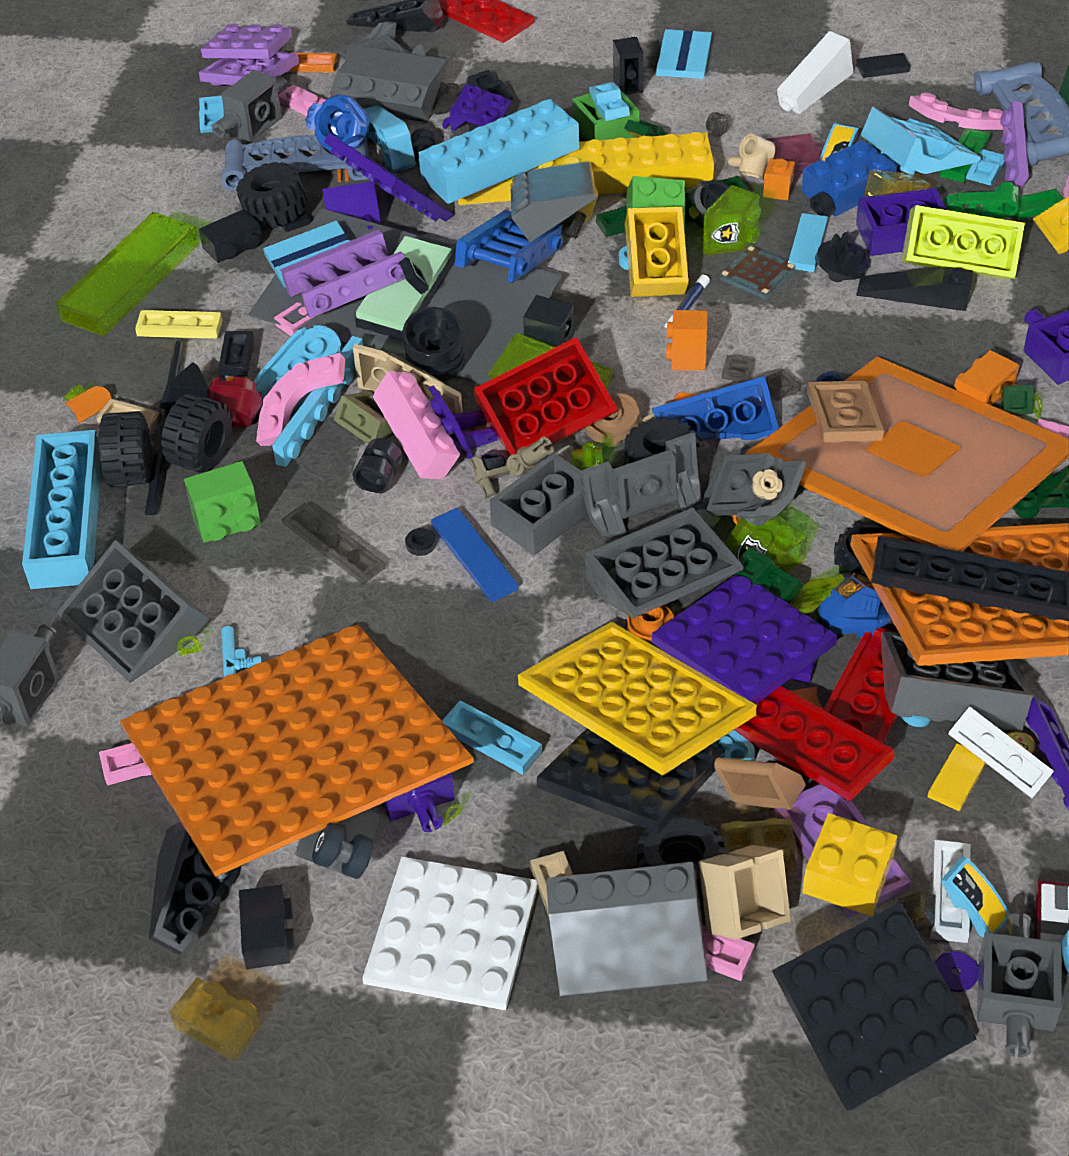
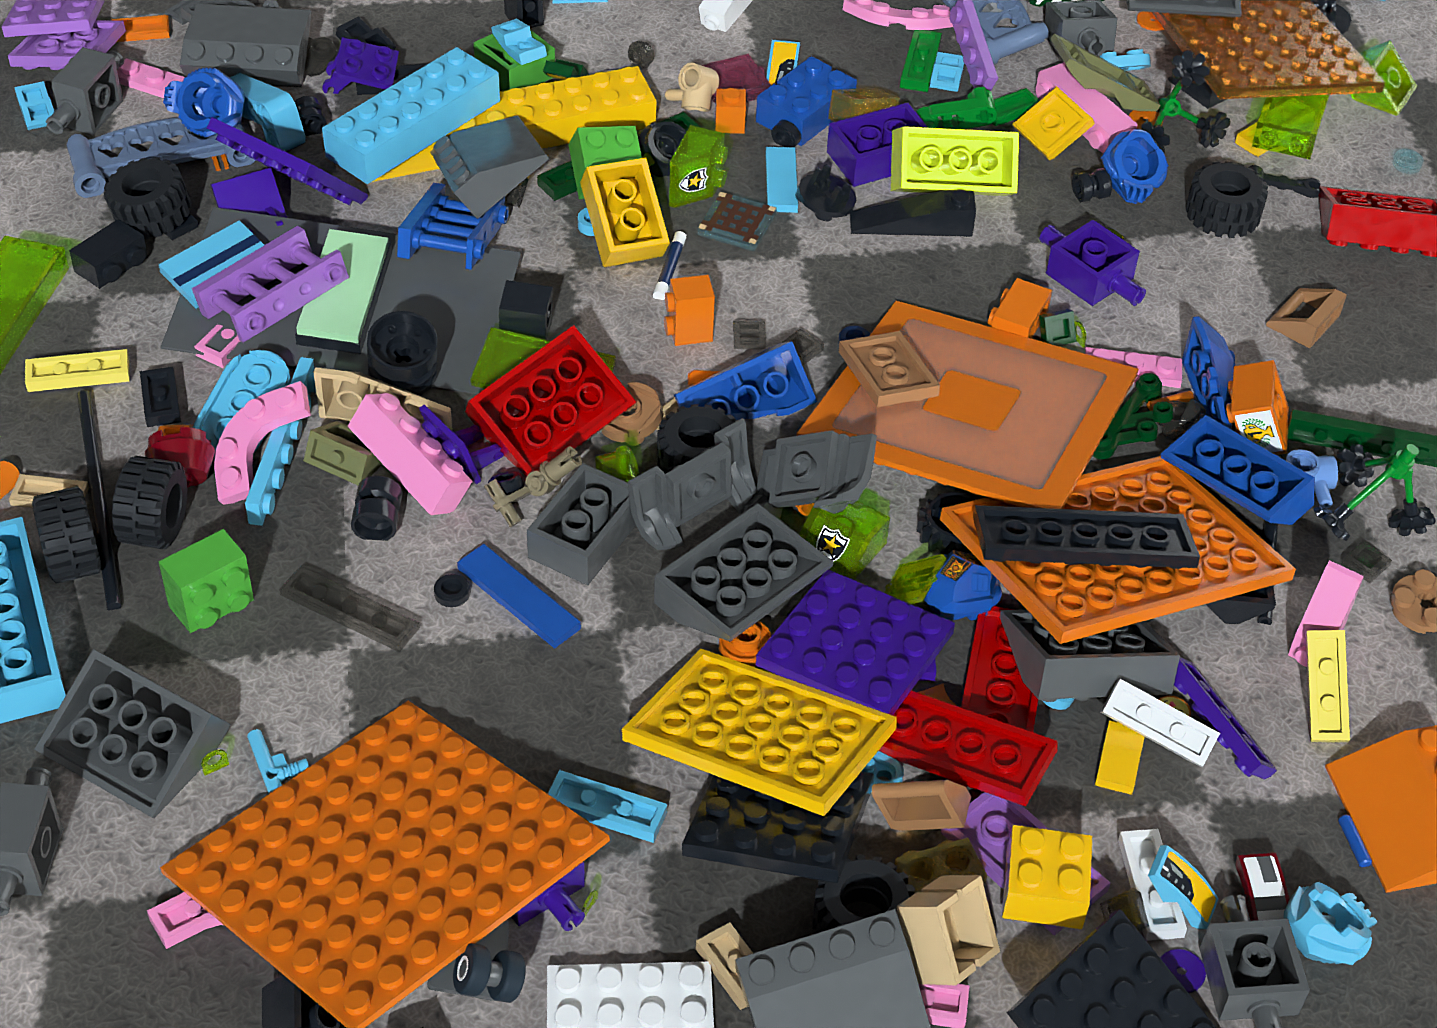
camera: 20 degrees left, 0 degrees up
black slope [159,362,209,410] -> none
black tile [399,257,429,294] -> none
dark green slope [733,547,803,604] -> none
tan plate [752,469,783,500] -> none
medium azure piece [861,107,981,175] -> none

